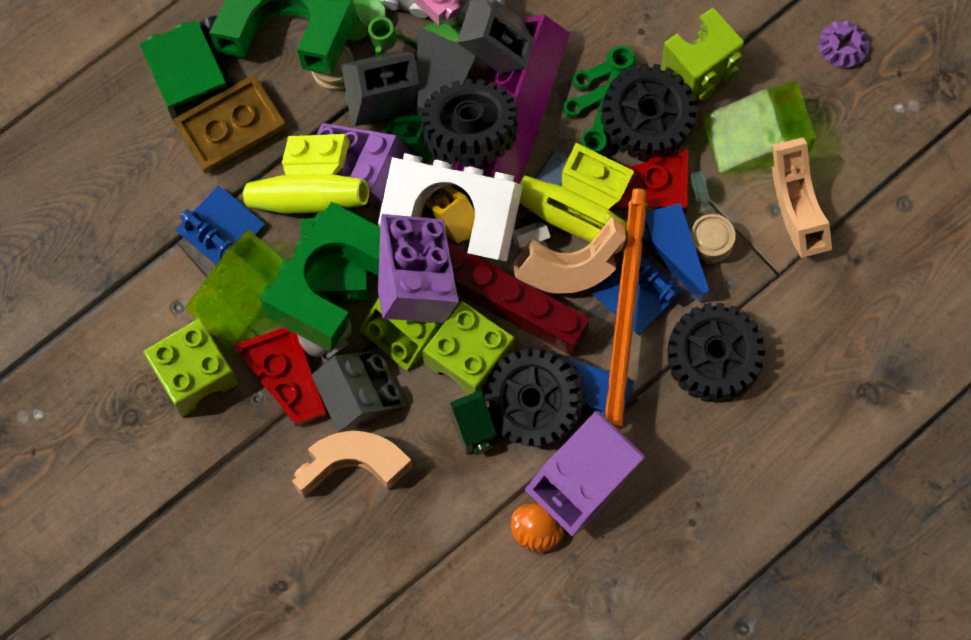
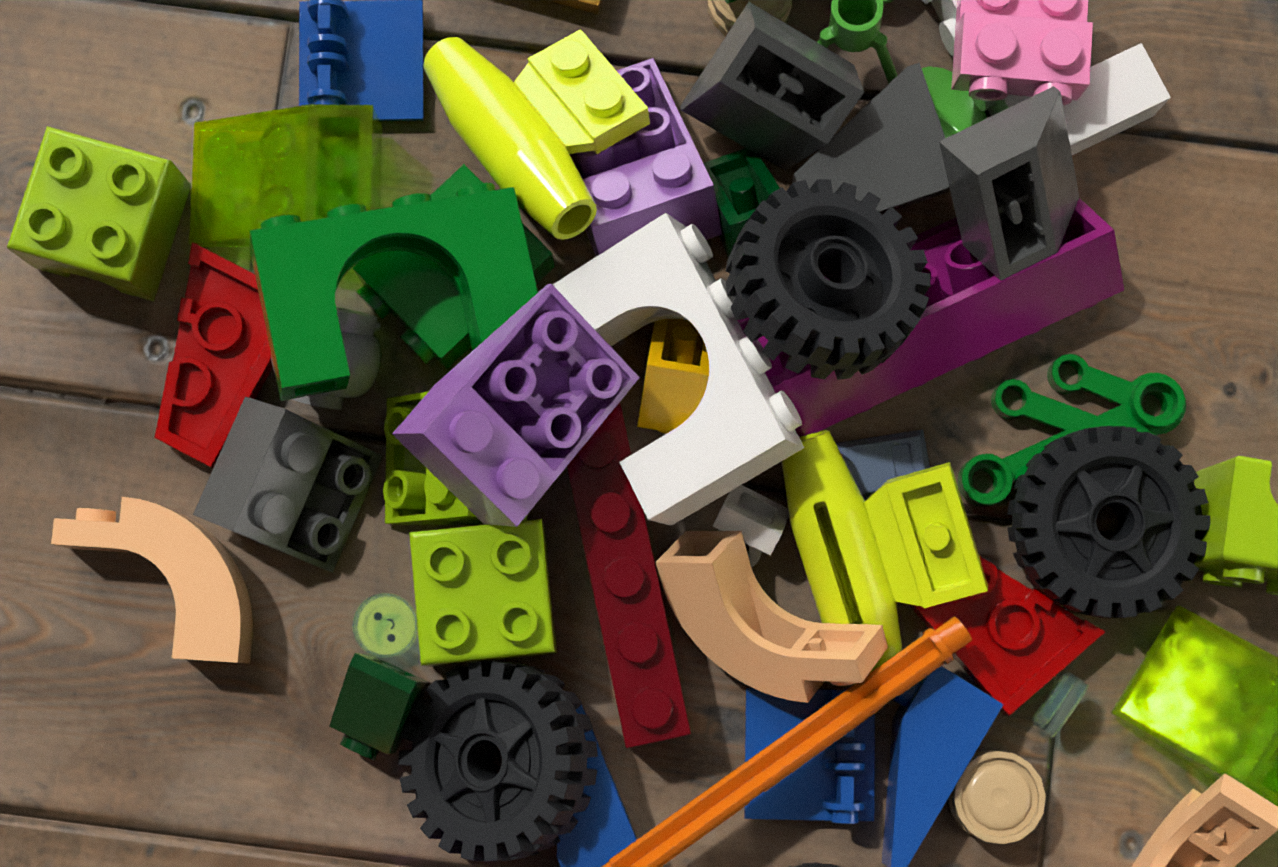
camera: 40 degrees right, 10 degrees up
none -> clear light blue tile [352,593,418,658]

